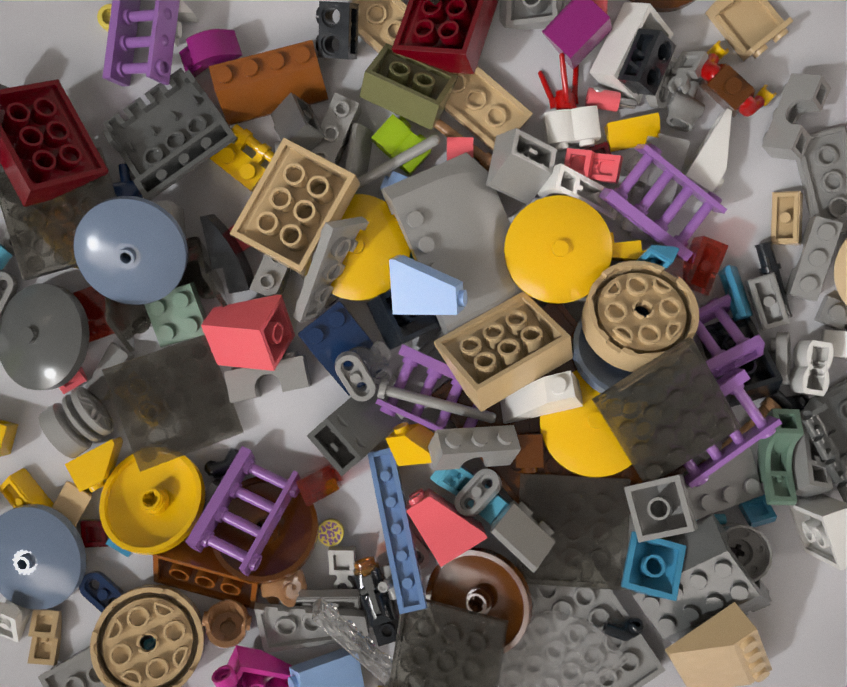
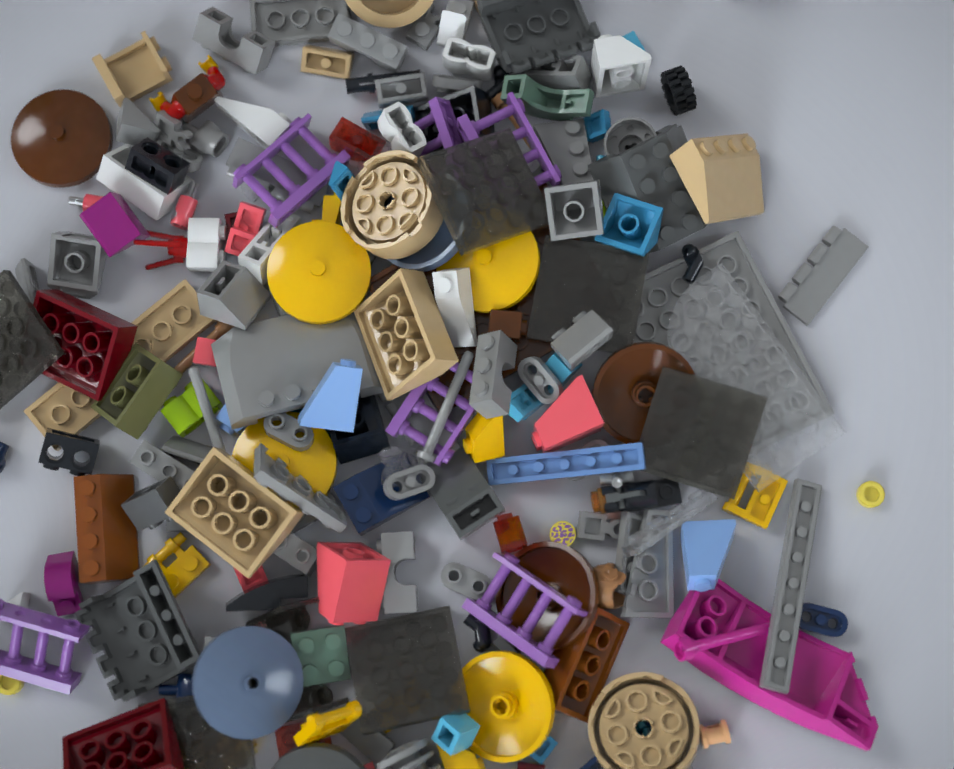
camera: 70 degrees left, 10 degrees down
medium nougat cap [202,599,252,648] -> none
yellow slope [604,112,661,152] -> none
none -> light grey slope [116,97,161,146]
none -> light grey plate [264,413,314,451]
none -> yellow plate [294,700,362,747]
none -> white brick [377,101,427,157]
none -> medium azure brick [431,709,480,756]
none -> light grey plate [441,563,491,600]
none -> black tyre [660,65,697,116]

